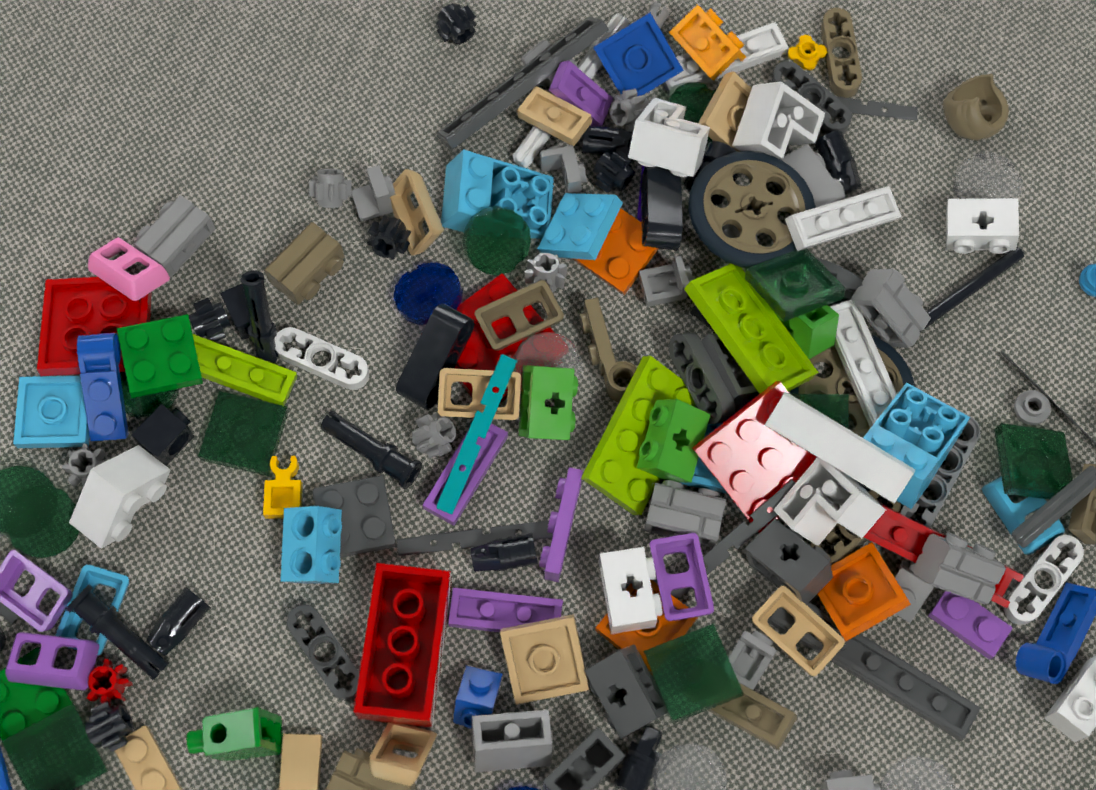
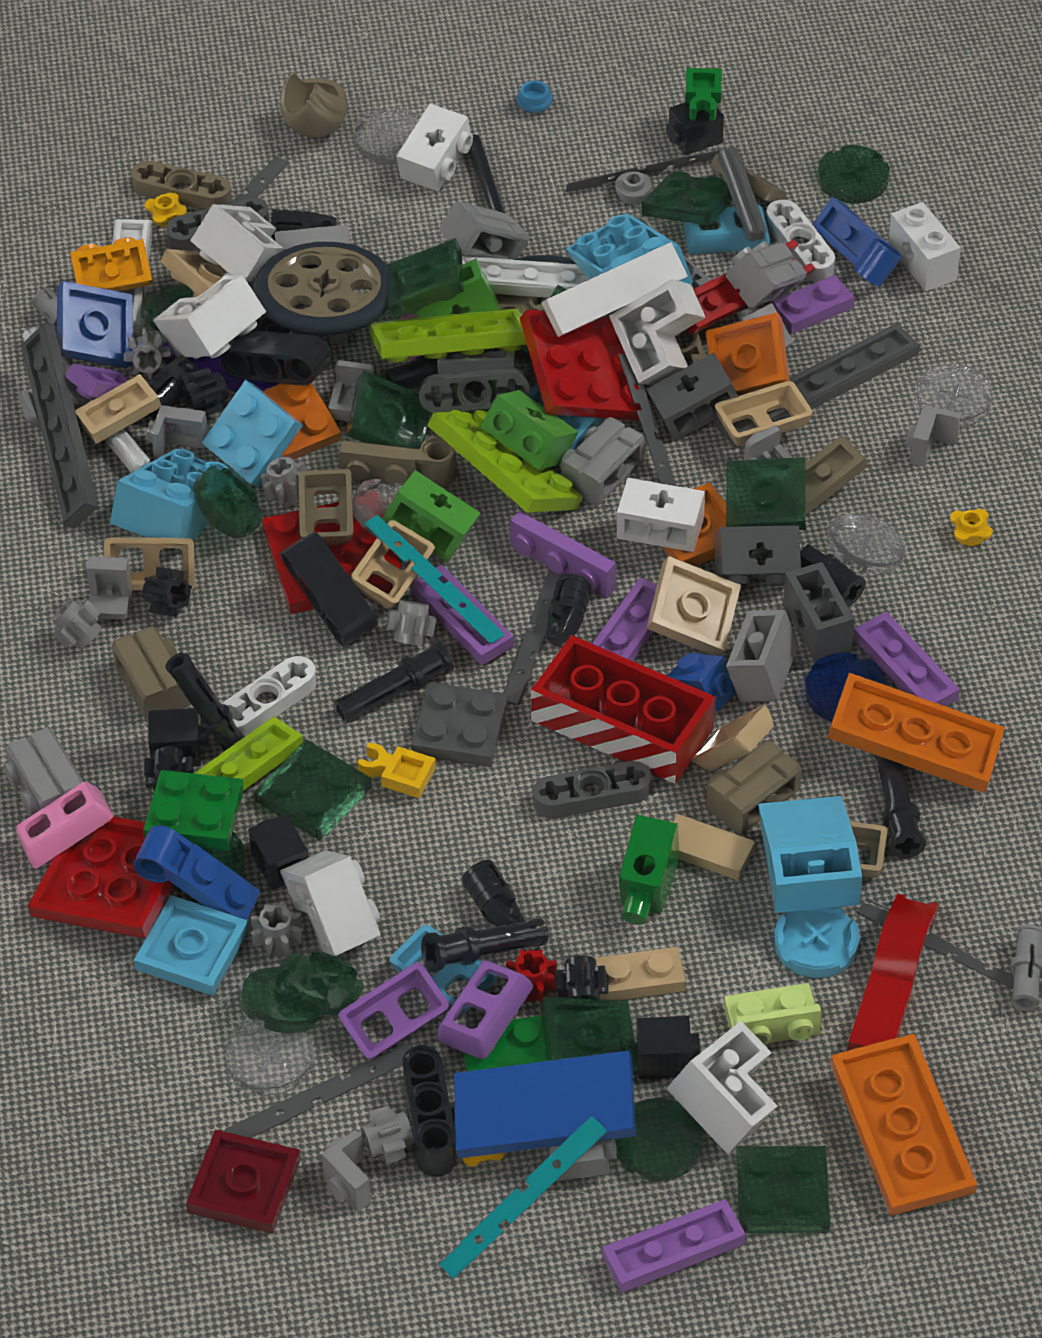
camera: 65 degrees left, 20 degrees down
medium azure brick [281,506,342,584] -> none
clear blue tile [393,262,463,325] -> none
medium lavender piece [650,533,714,621] -> none
white tile [785,186,901,251] -> none
none -> clear green plate [346,370,430,450]

